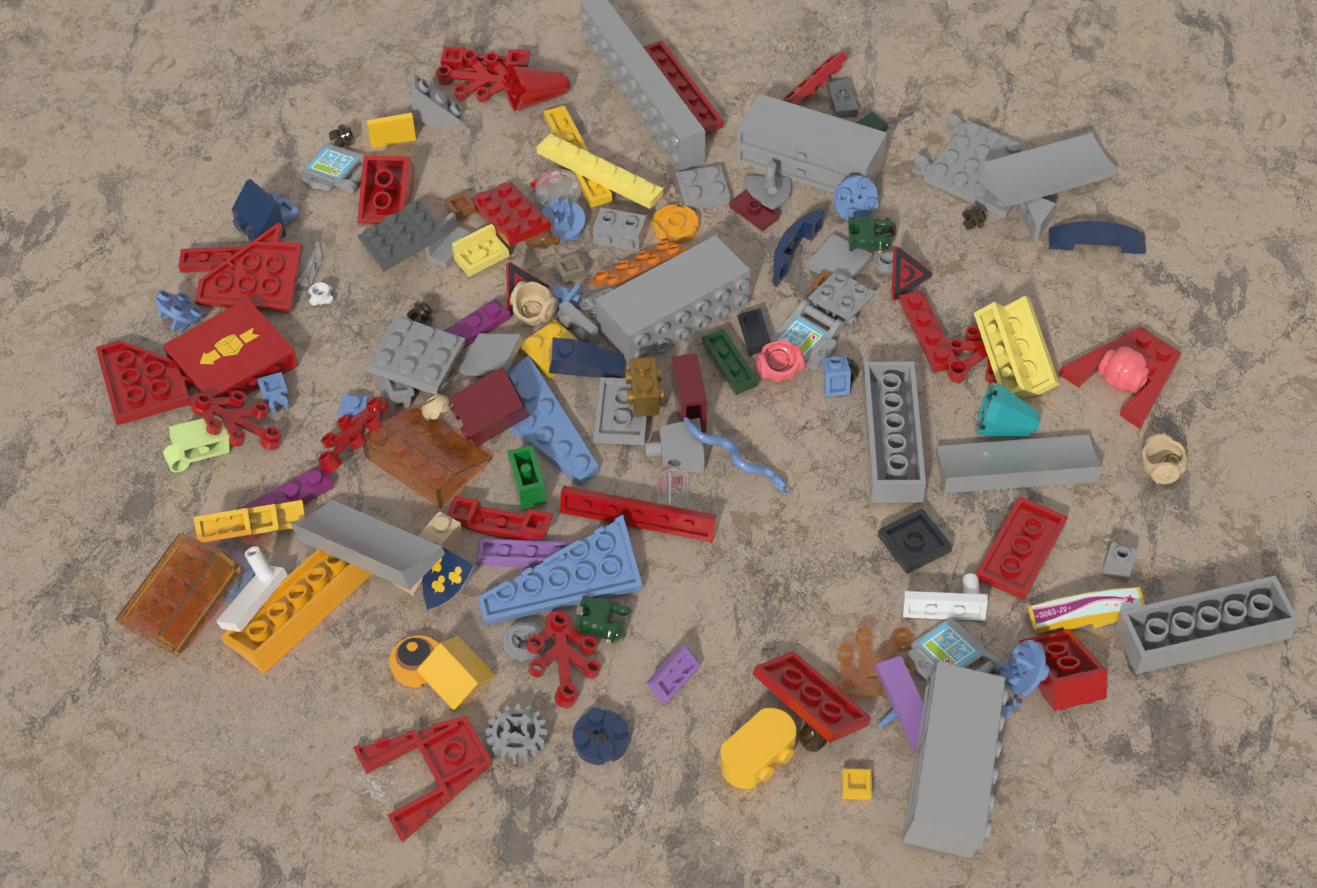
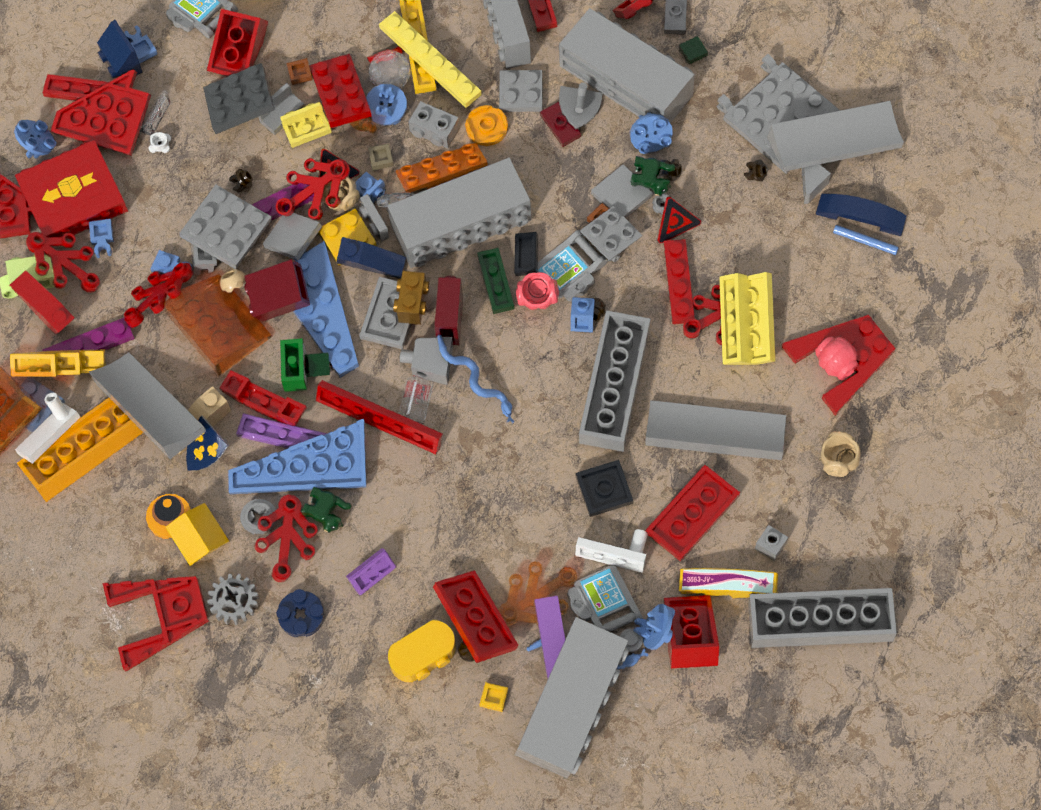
camera: 15 degrees right, 15 degrees up
dark blue slope [773,208,824,287] -> none
teal cone [975,382,1041,436] -> none
none -> red slope [9,270,75,334]
none -> red plant [276,158,350,220]
none -> dark green tile [305,353,330,377]
none -> medium blue bar [833,225,899,255]

